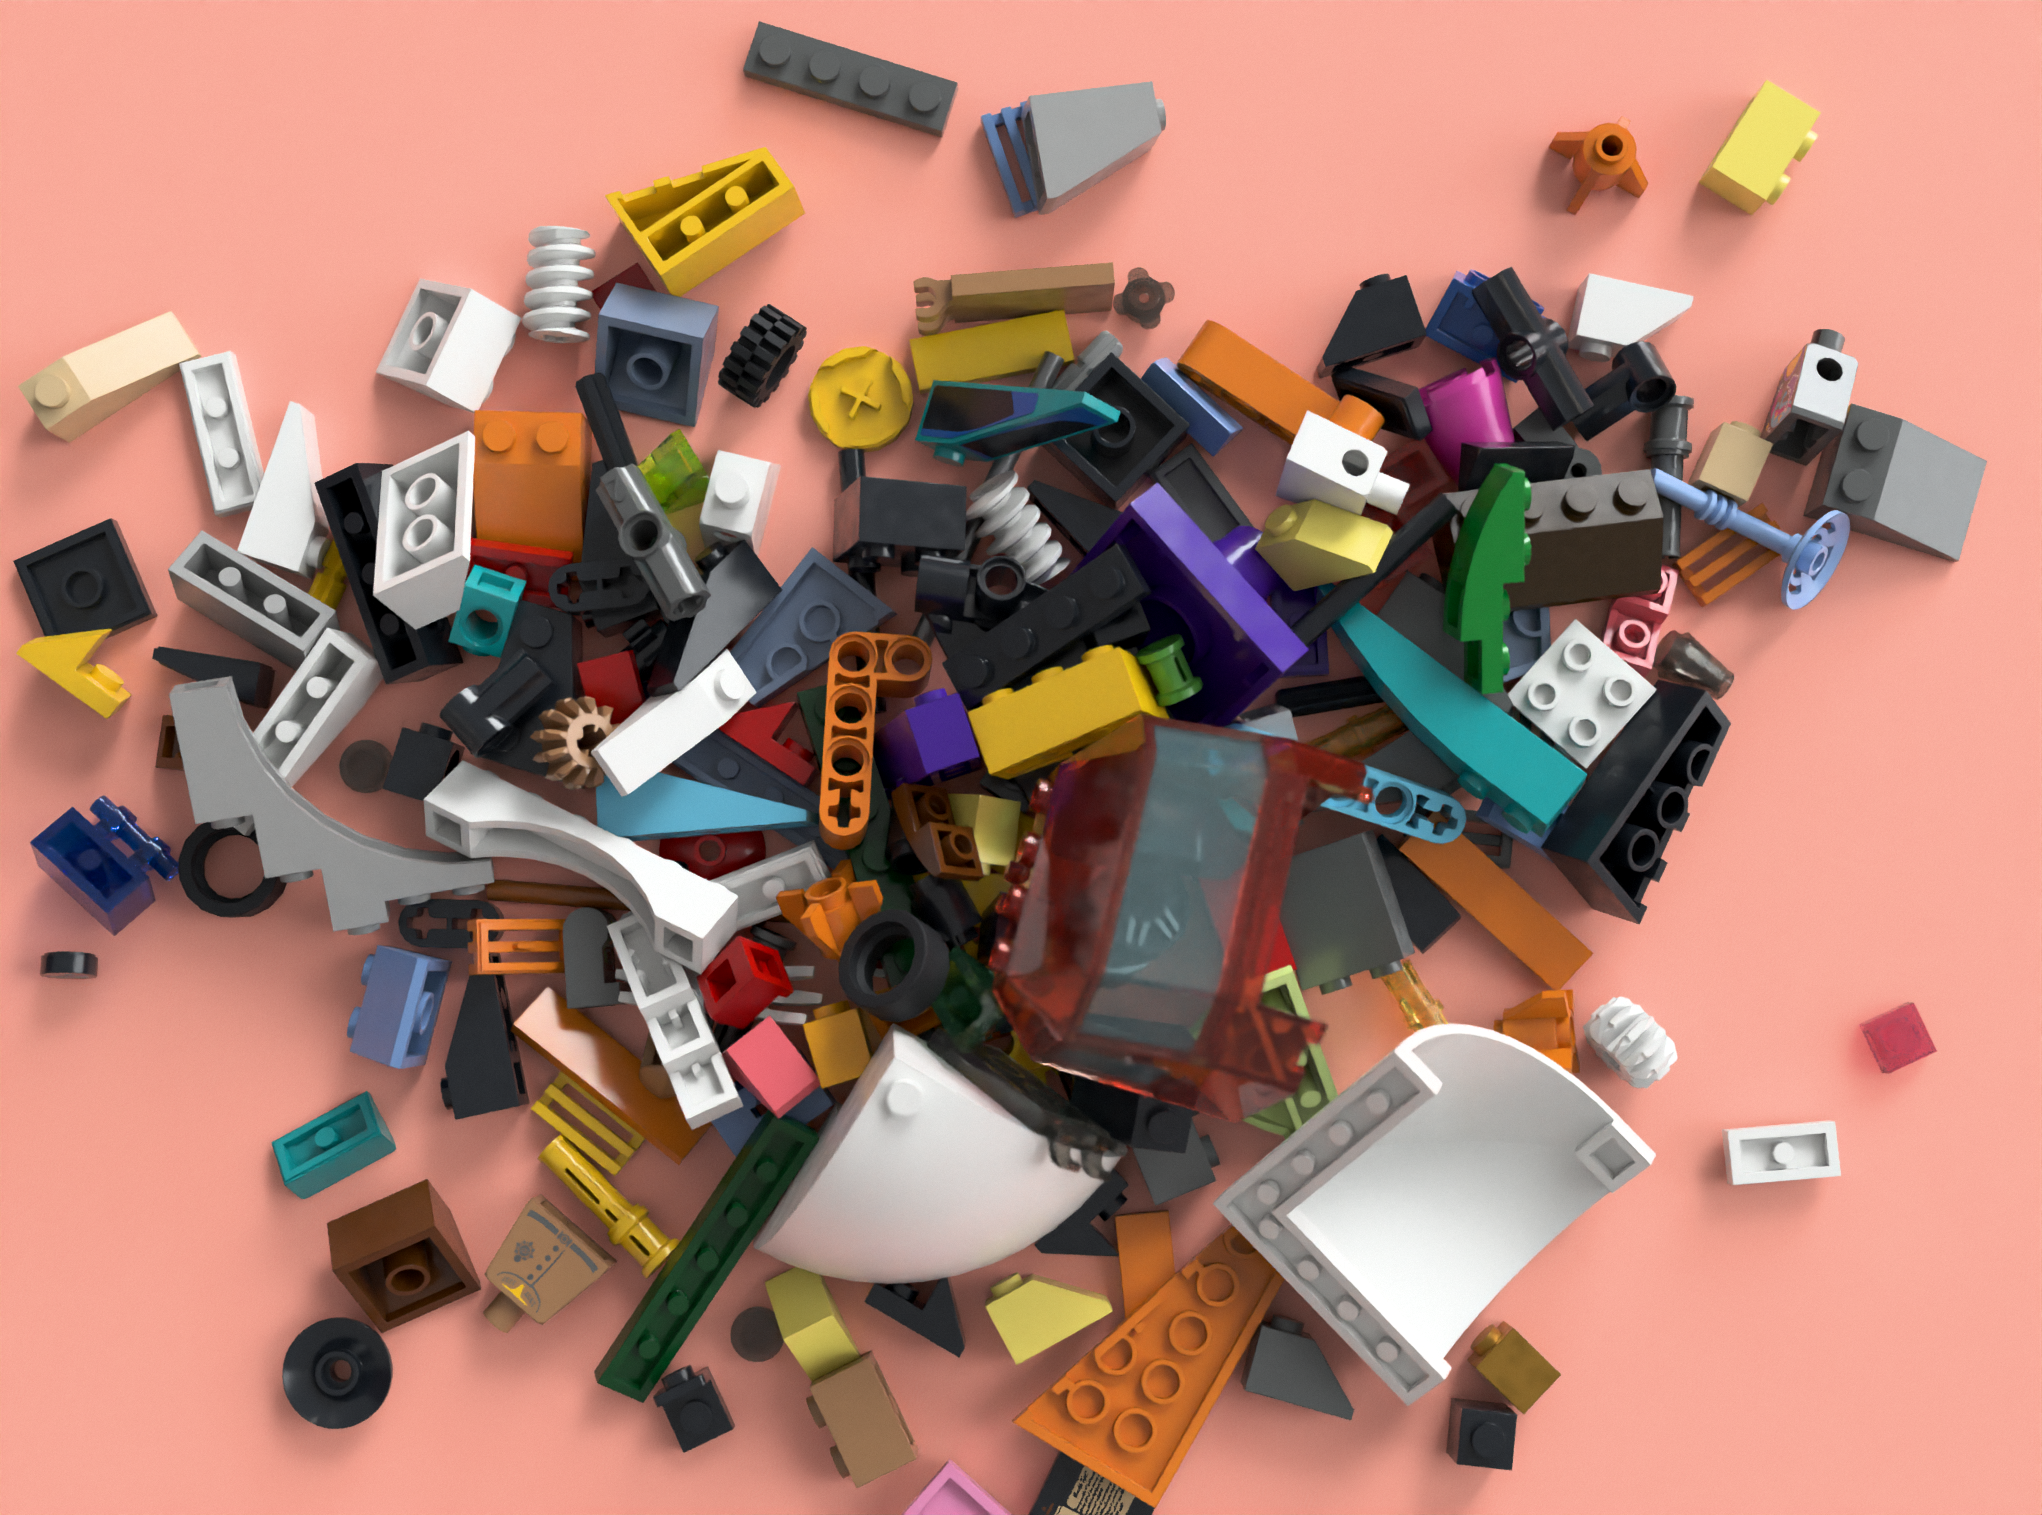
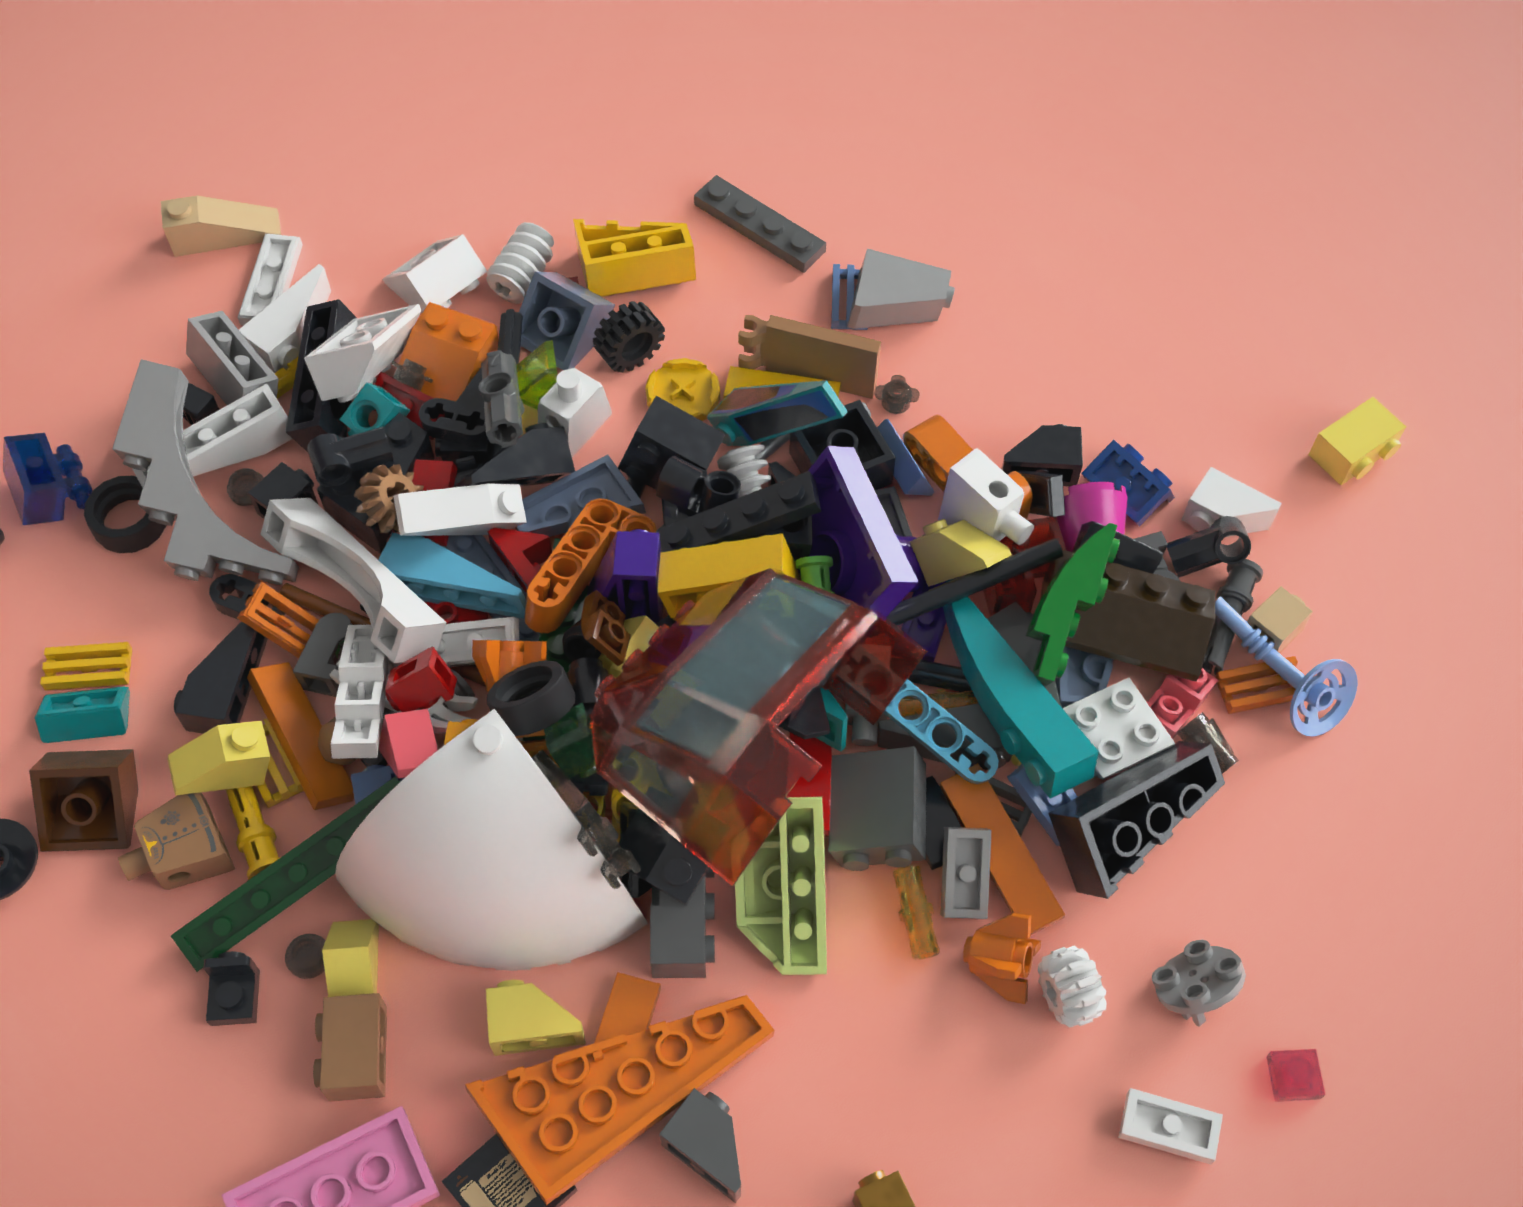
camera: 20 degrees right, 25 degrees down
black tile [13,518,158,639] -> none
yellow slope [16,629,132,719] -> none
medium blue slope [347,945,452,1069] -> none
black slope [864,1277,966,1357] -> none
black slope [1034,1168,1129,1256] -> none
white panel [1212,1024,1656,1406] -> none
black piece [1471,267,1594,431] -> none
orange brick [1548,115,1649,215] -> none
dark grey torso [1760,329,1859,466] -> none
slope [1803,403,1987,562] -> none
none -> yellow tile [40,642,132,691]
none -> light yellow slope [167,721,271,796]
none -> clear smoke plate [391,358,433,391]
none -> light grey plate [940,827,992,919]
none -> light grey plate [1152,939,1246,1027]

